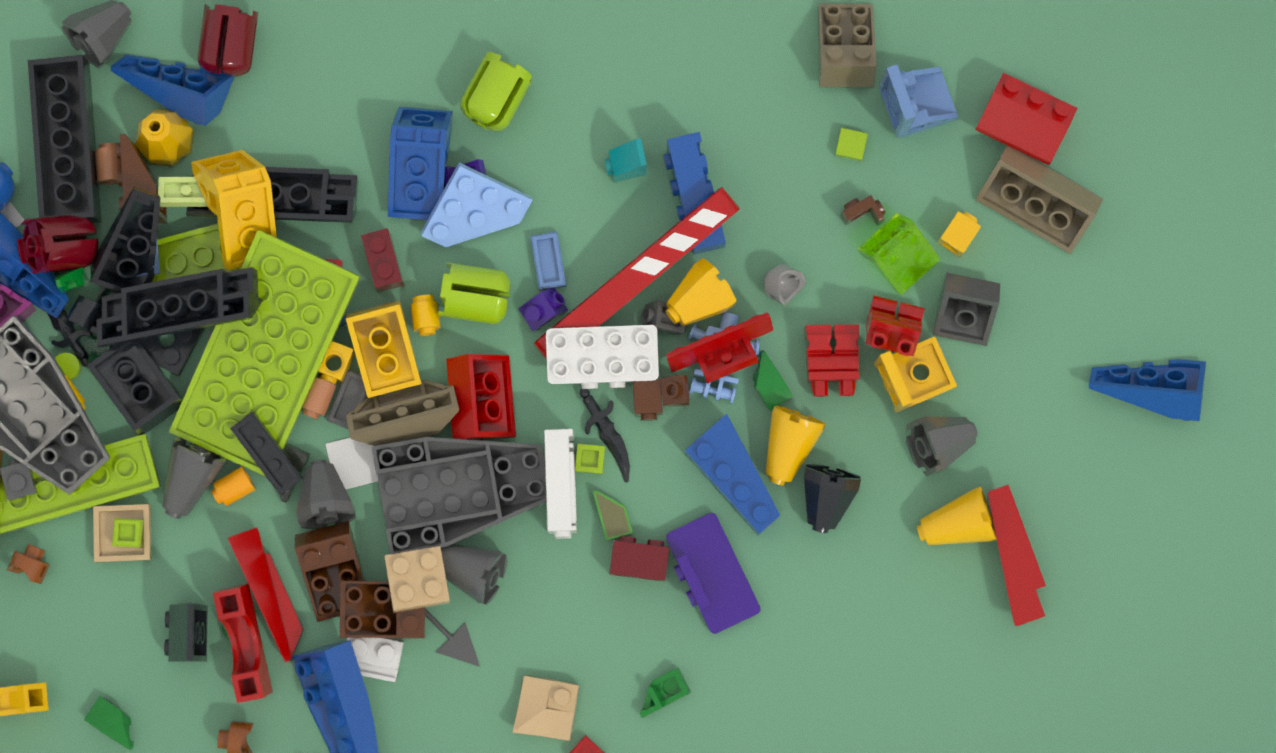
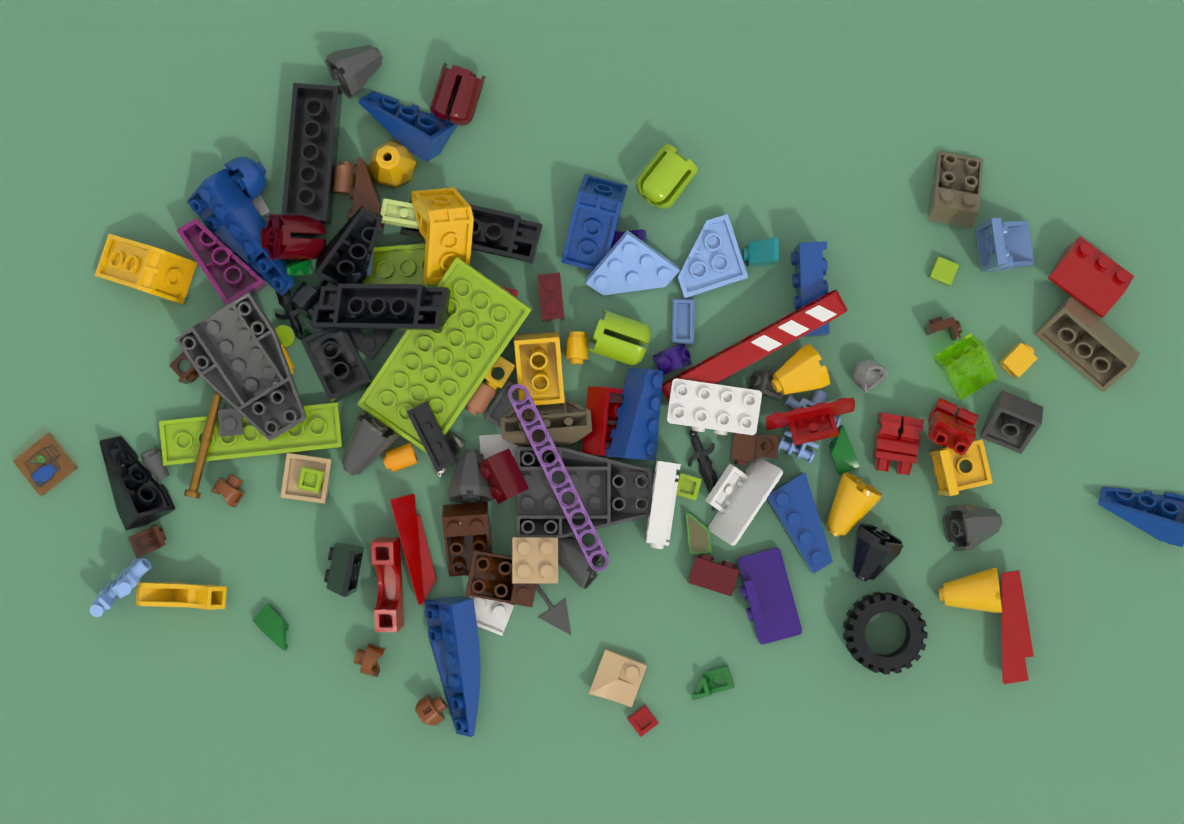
camera: 10 degrees right, 5 degrees up
none -> dark red brick [478,448,529,504]
none -> medium lavender beam [508,384,609,571]
none -> blue wedge [605,368,664,461]
none -> light blue plate [677,214,748,299]
none -> white bracket [705,457,783,546]
none -> black tyre [843,592,928,675]

